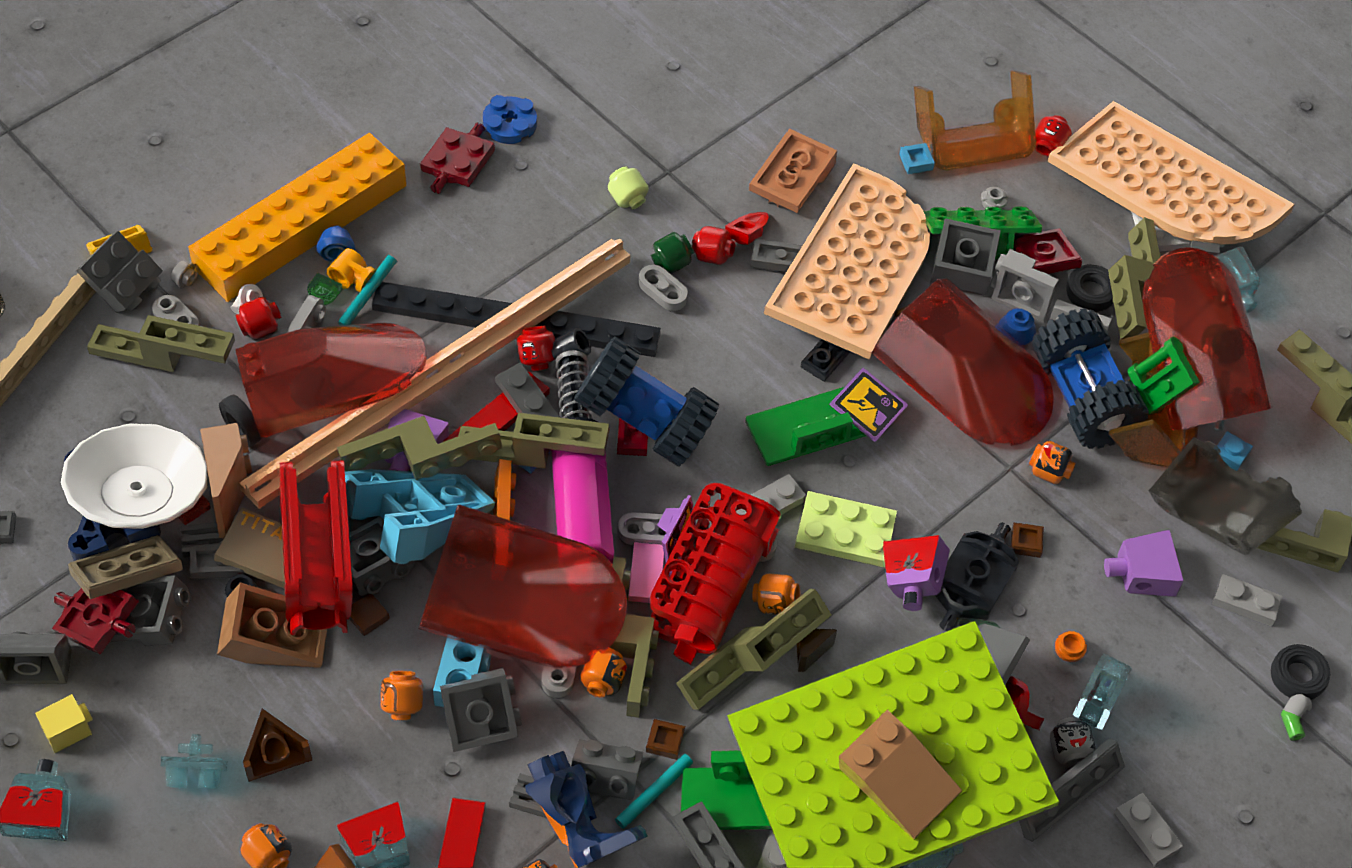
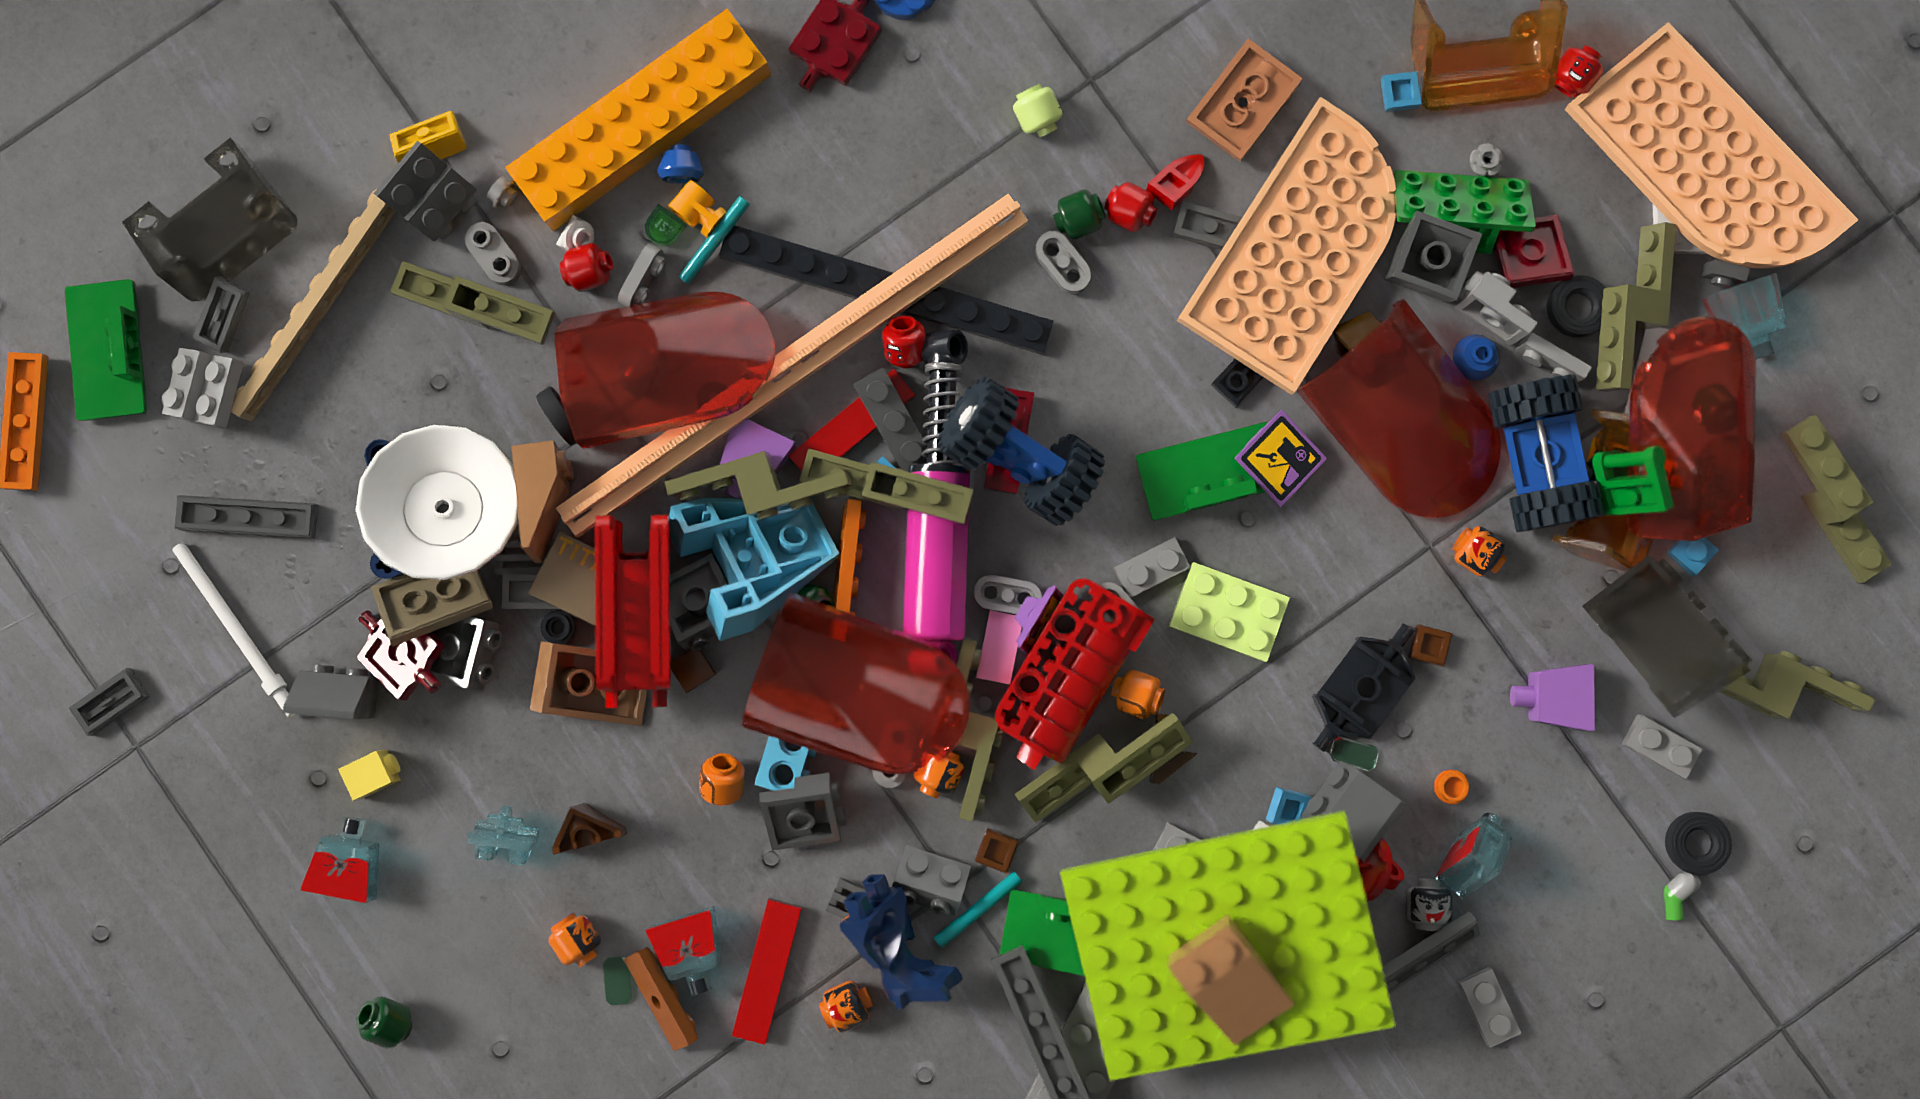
camera: 10 degrees right, 30 degrees up
torso [883,535,950,611] -> none

